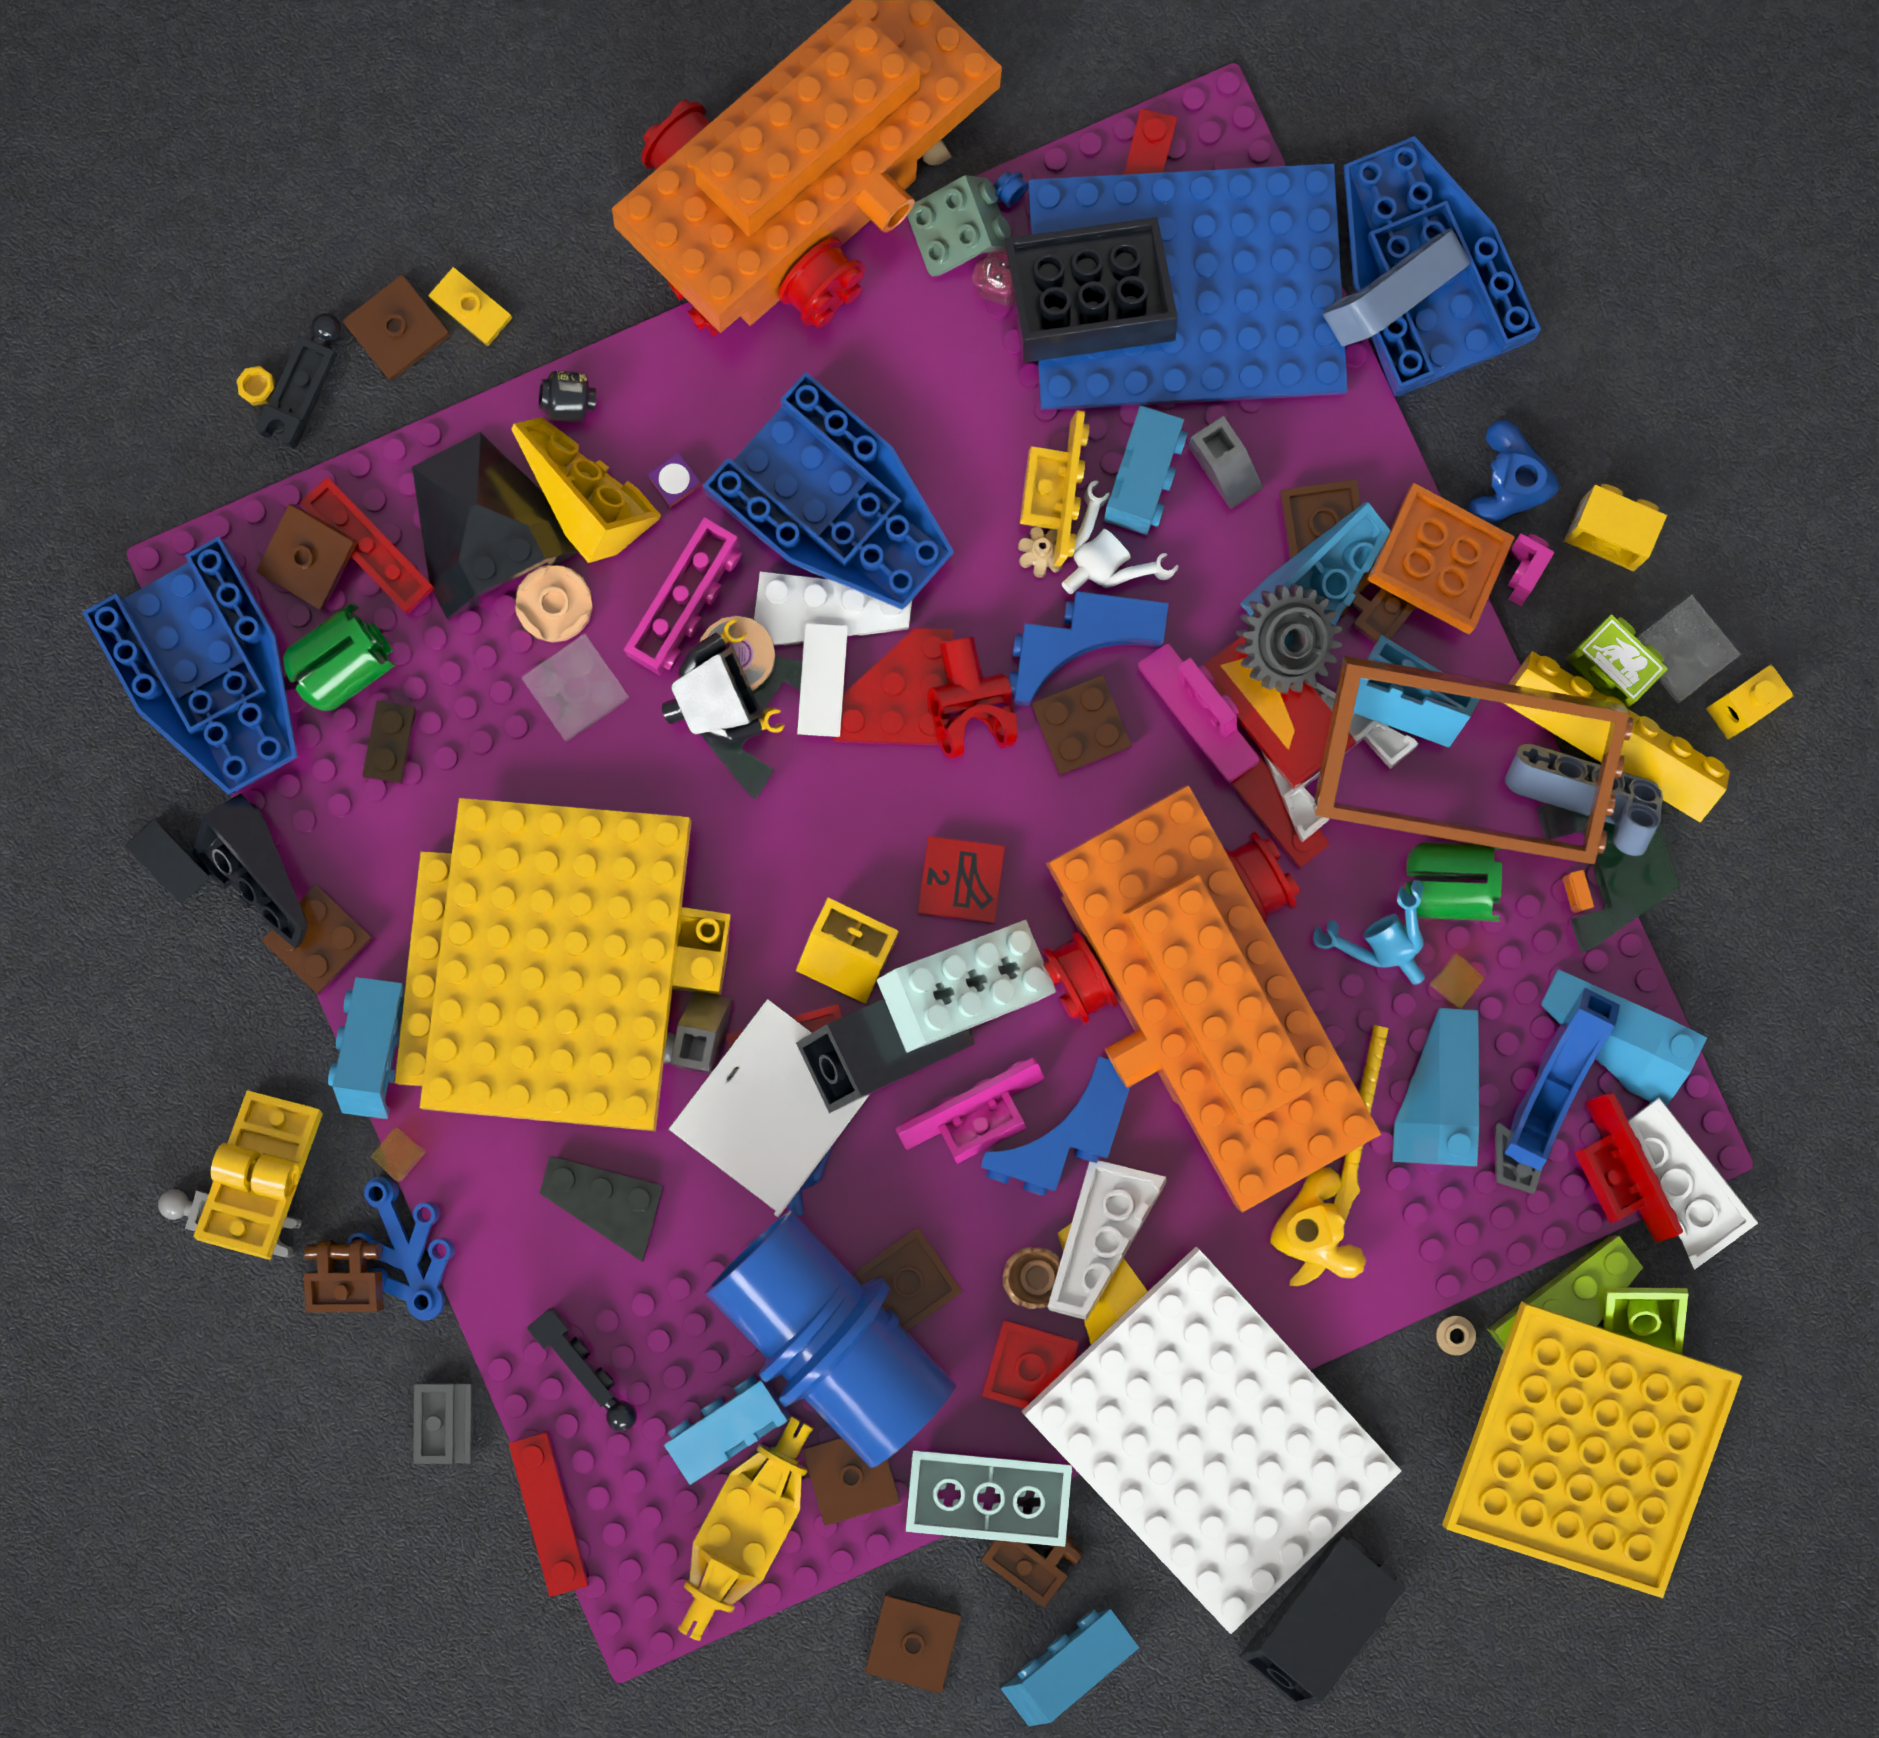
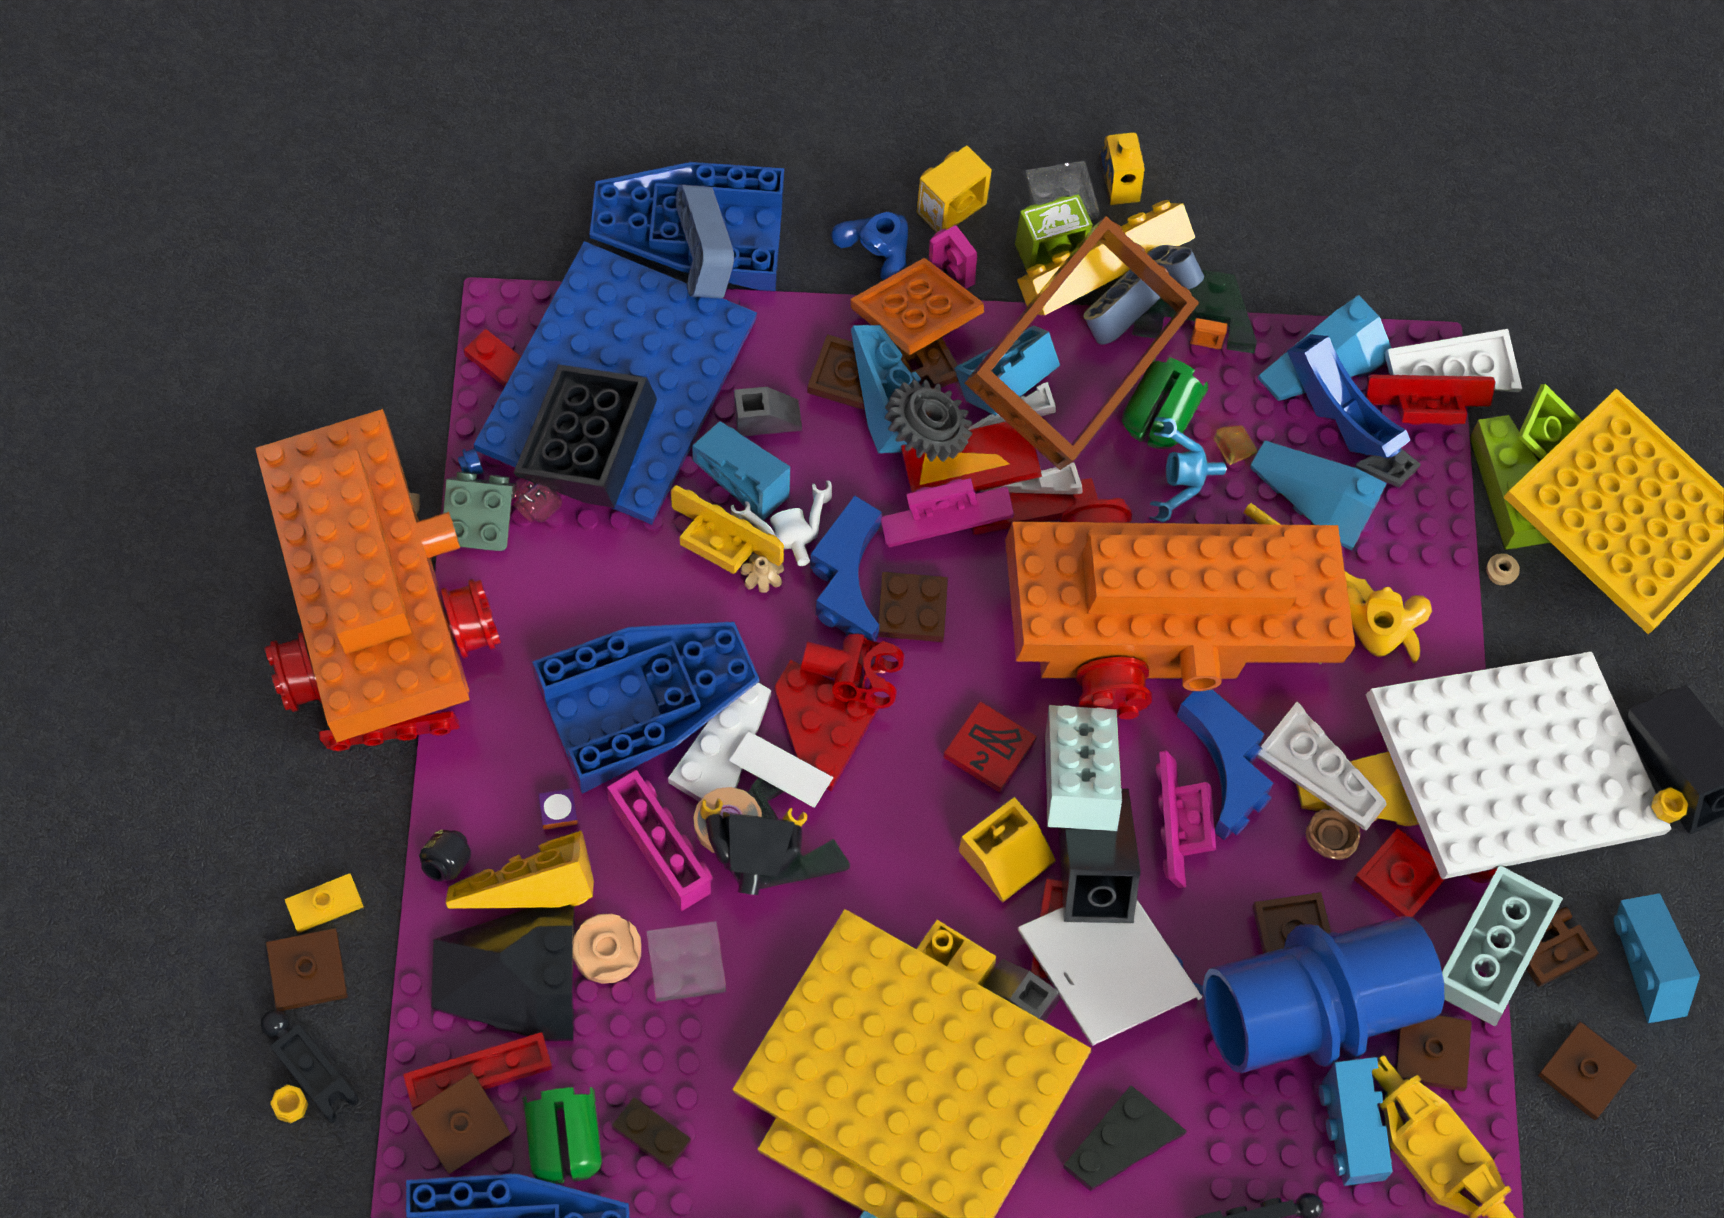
camera: 70 degrees left, 20 degrees down
none -> yellow tile [1651,787,1688,823]

